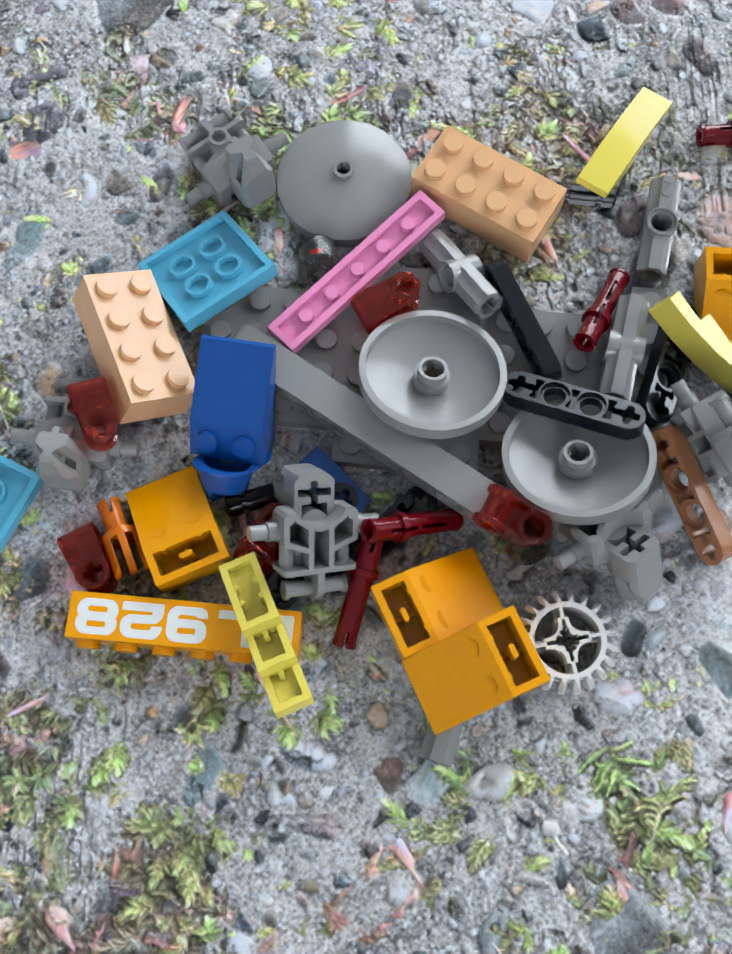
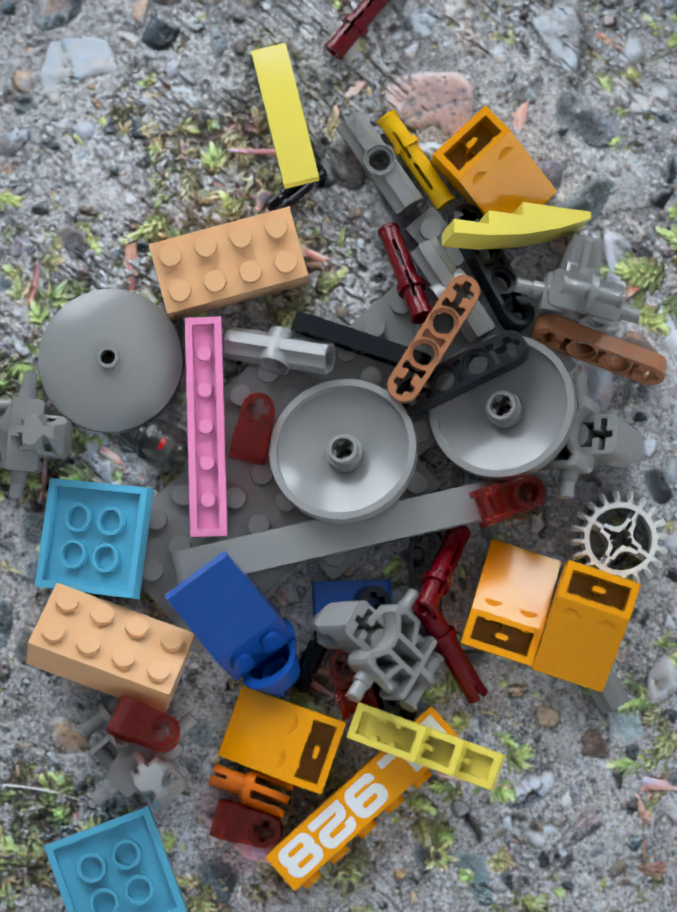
camera: 45 degrees left, 10 degrees up
none -> yellow pin [376,110,455,211]
none -> nougat beam [387,275,480,404]

